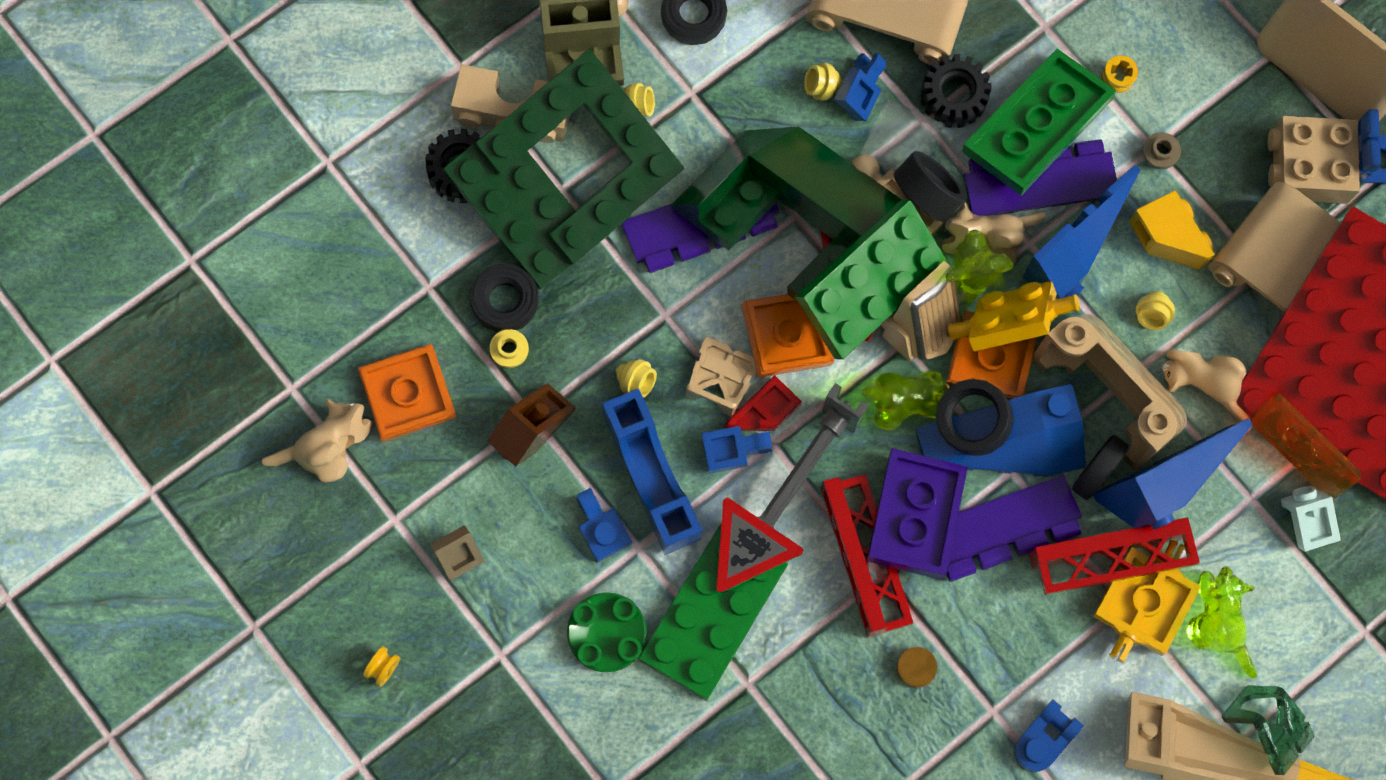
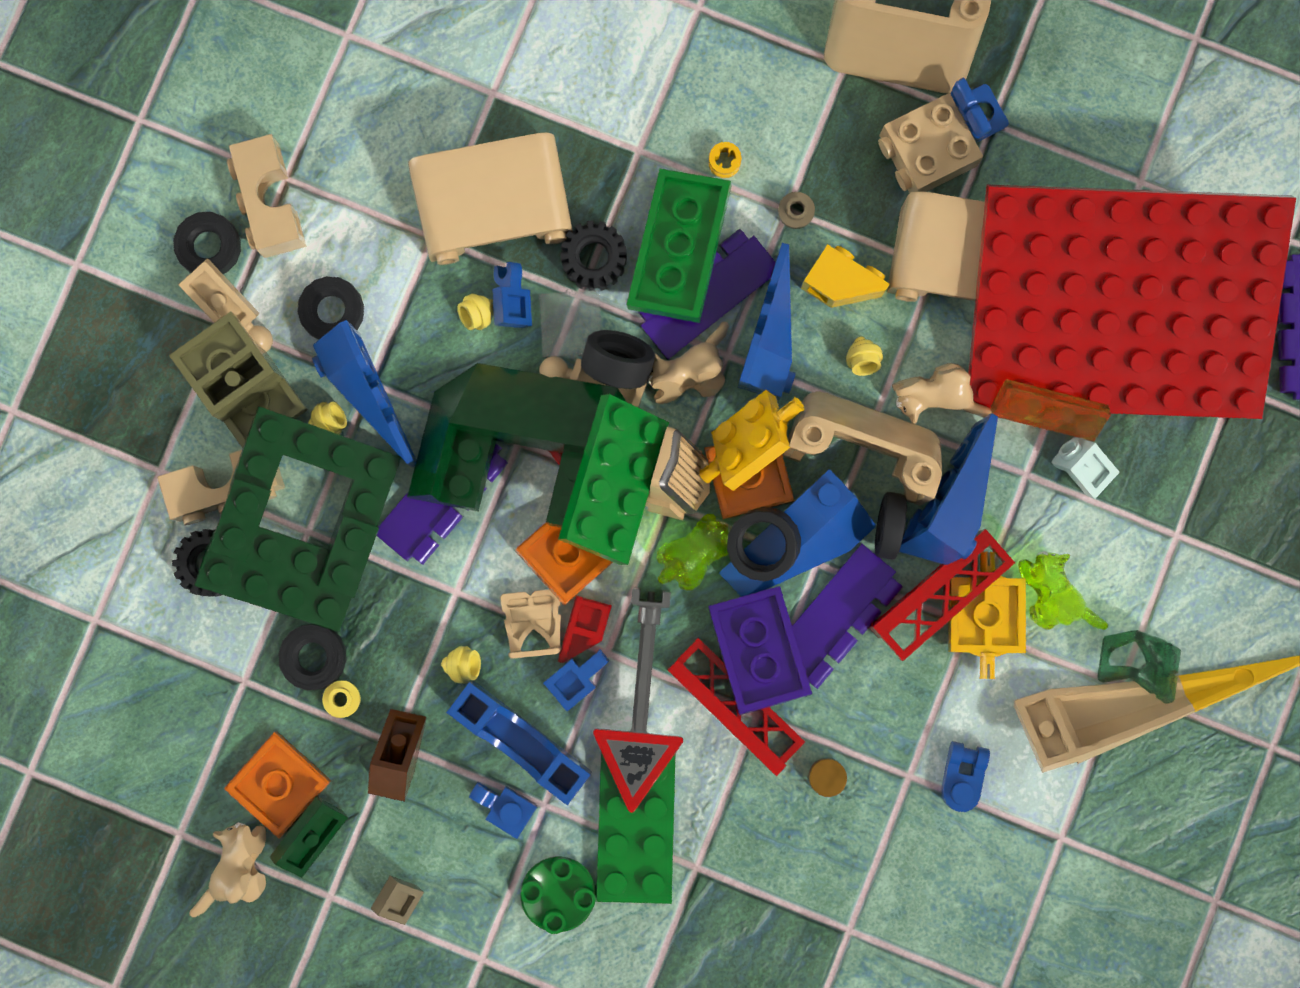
camera: 20 degrees left, 10 degrees up
clear neon green animal [945,229,1013,303] -> none
none -> dark green plate [270,796,348,878]
none -> blue wedge [312,320,417,467]

